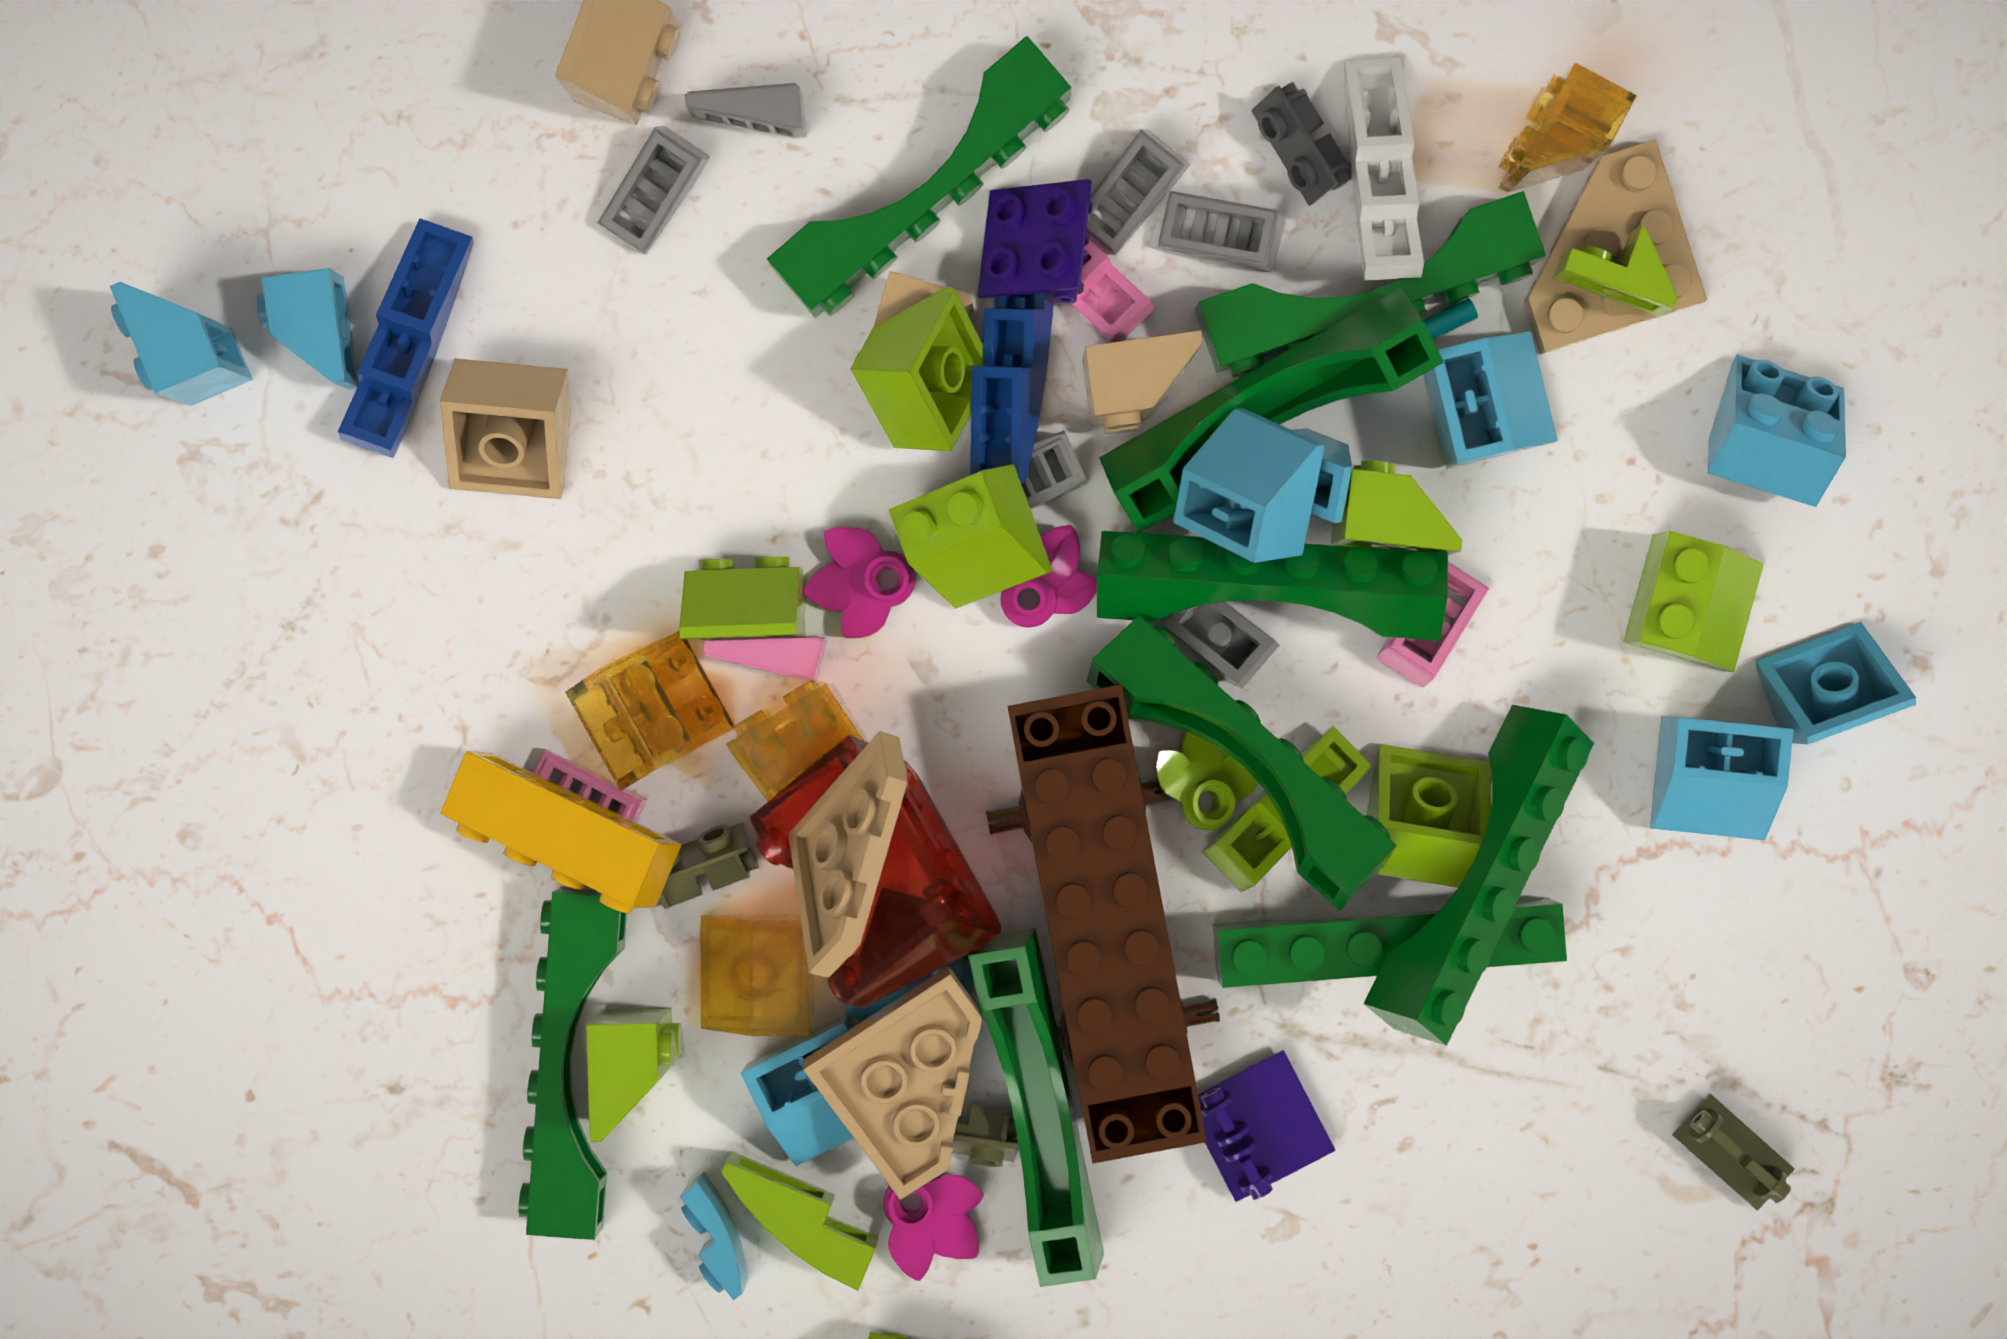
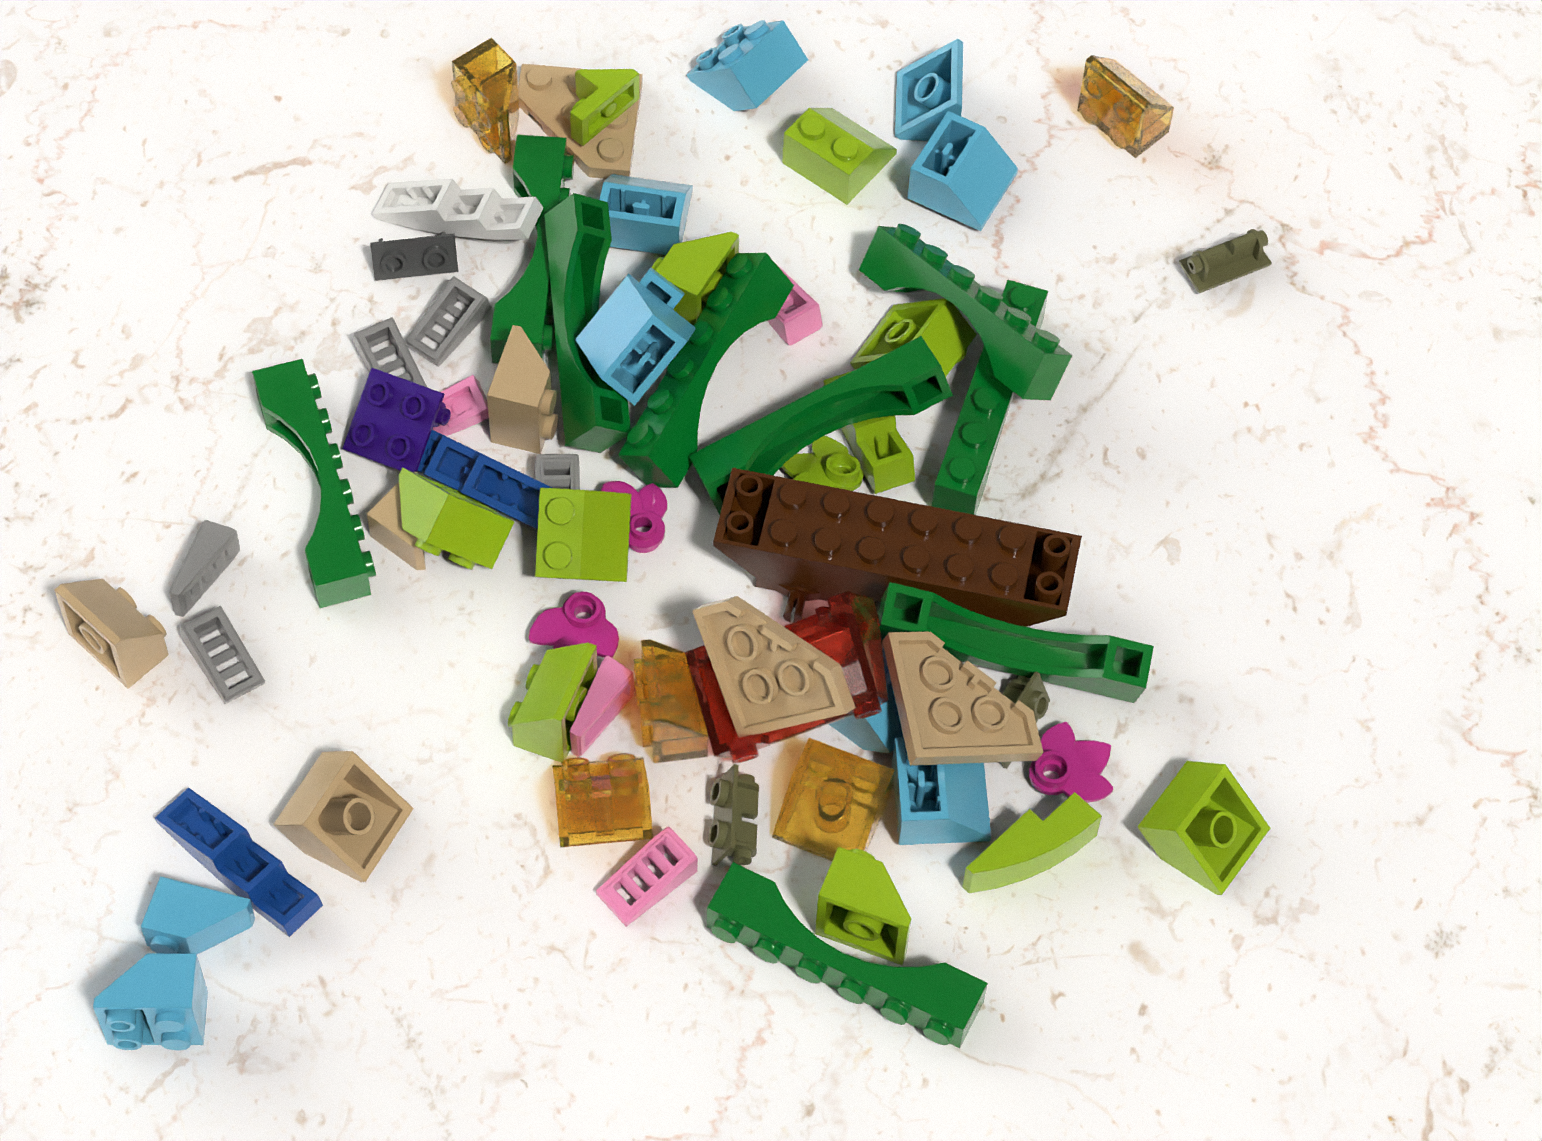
camera: 65 degrees left, 30 degrees down
yellow brick [440,751,682,914] -> none
medium azure slope [680,1172,748,1301] -> none
light grey slope [1164,602,1280,689] -> none
dark purple hinge [1198,1050,1336,1202] -> none
none -> clear yellow slope [1077,55,1174,158]

